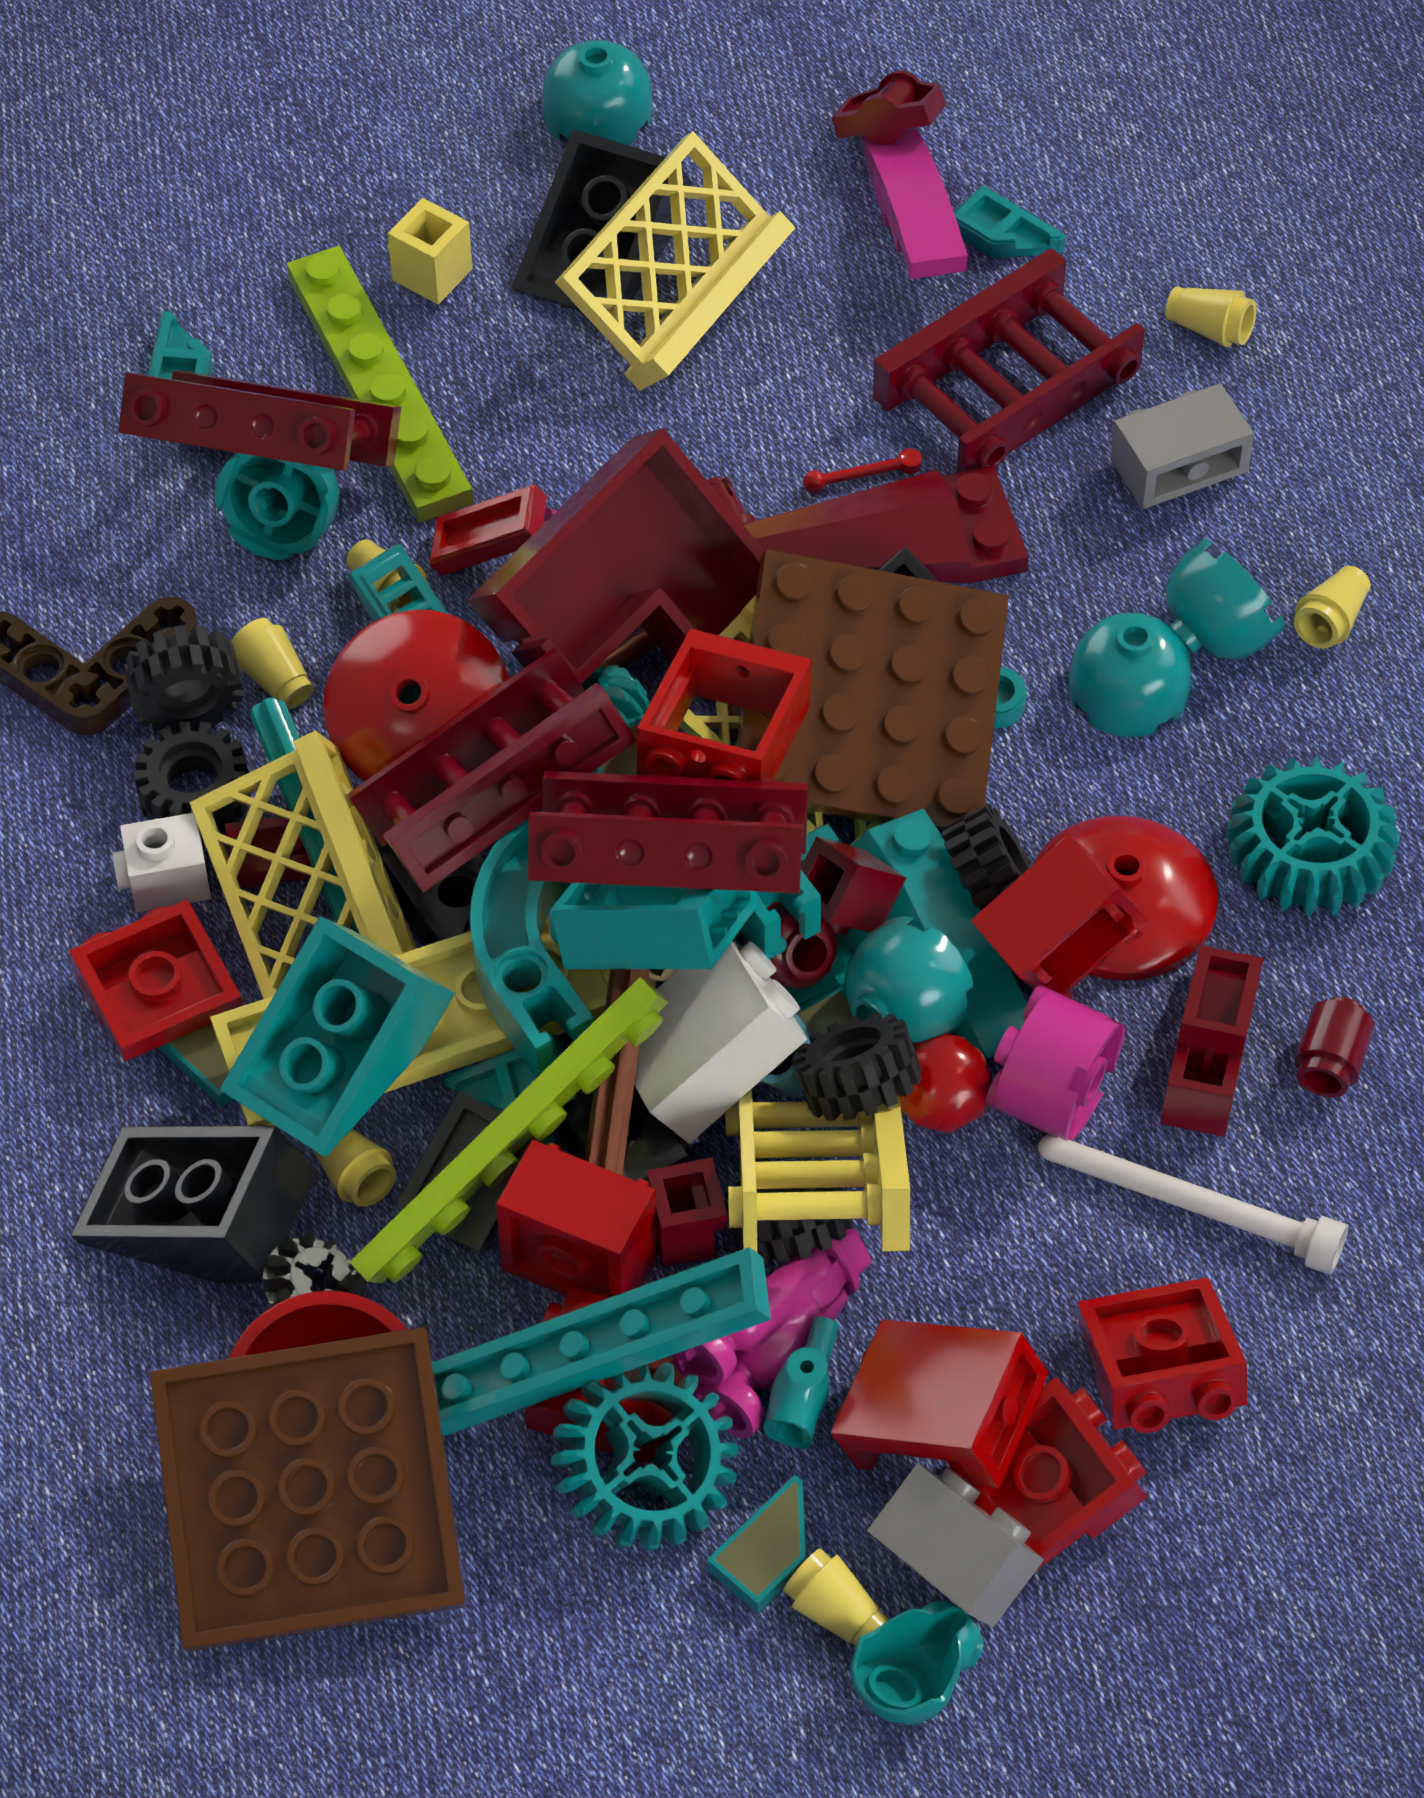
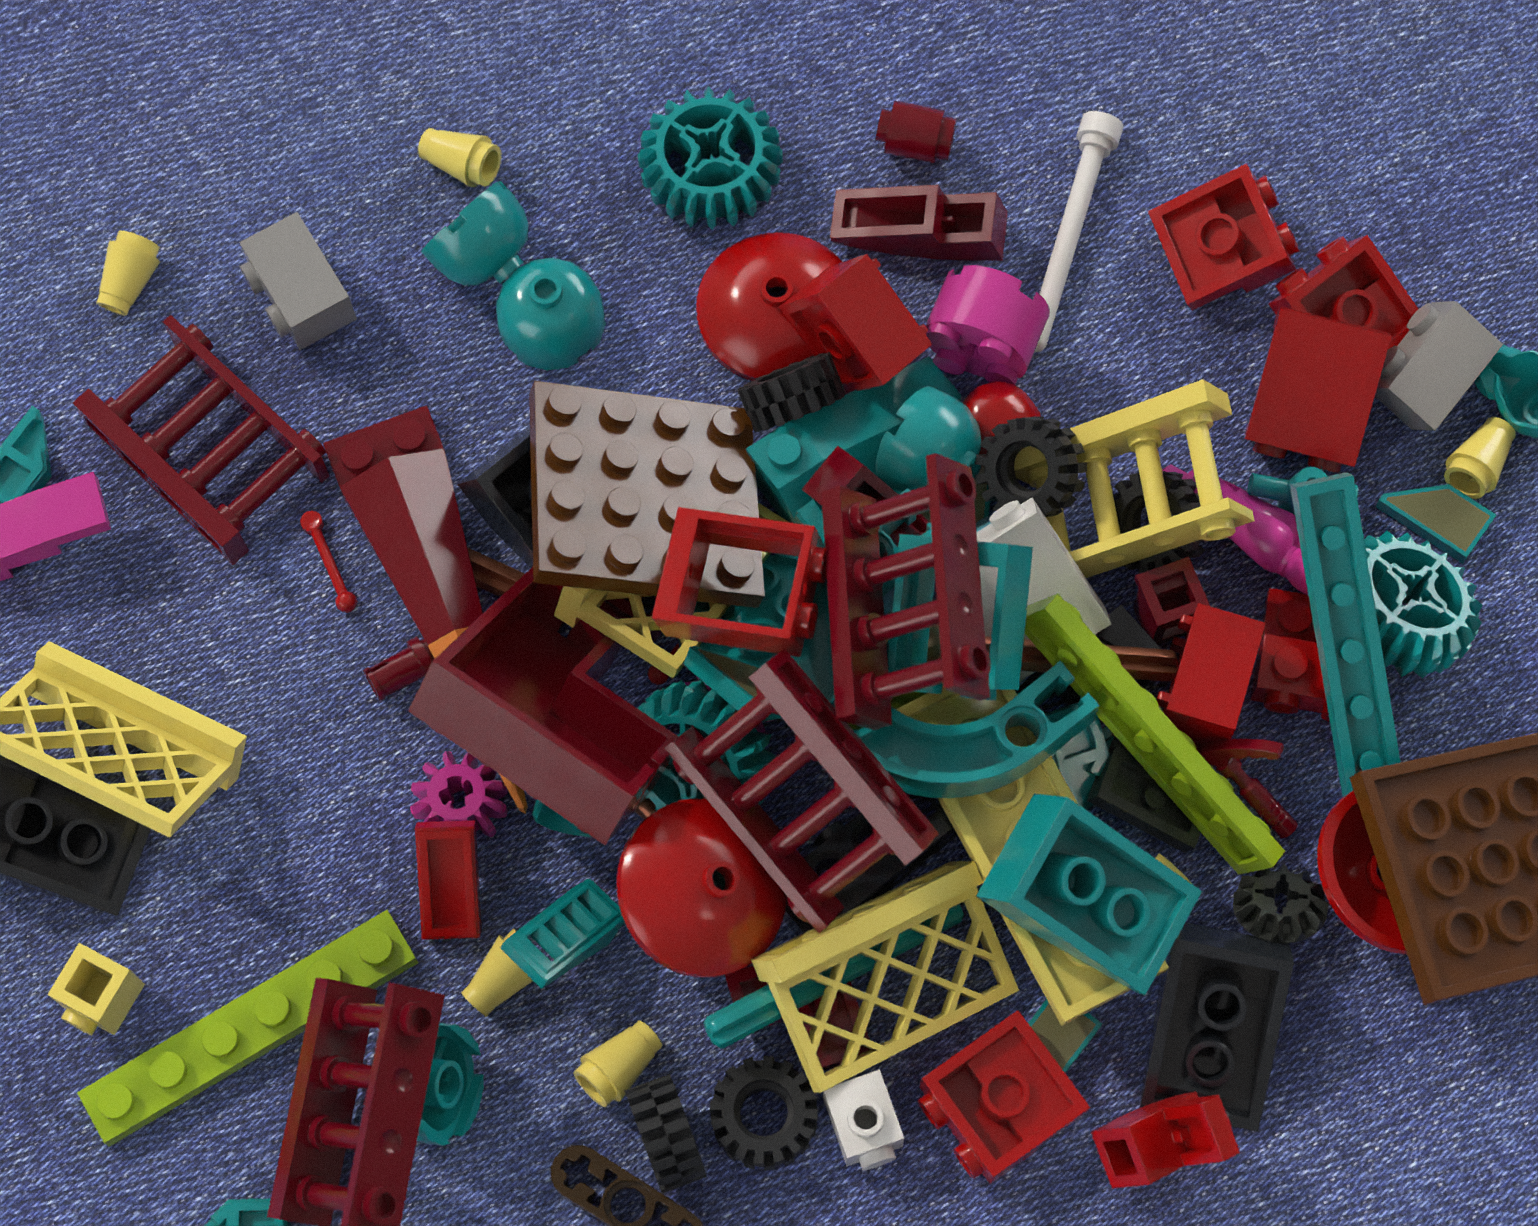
camera: 95 degrees left, 15 degrees up
none -> red brick [1091,1092,1240,1189]
none -> dark red piece [1195,739,1298,838]

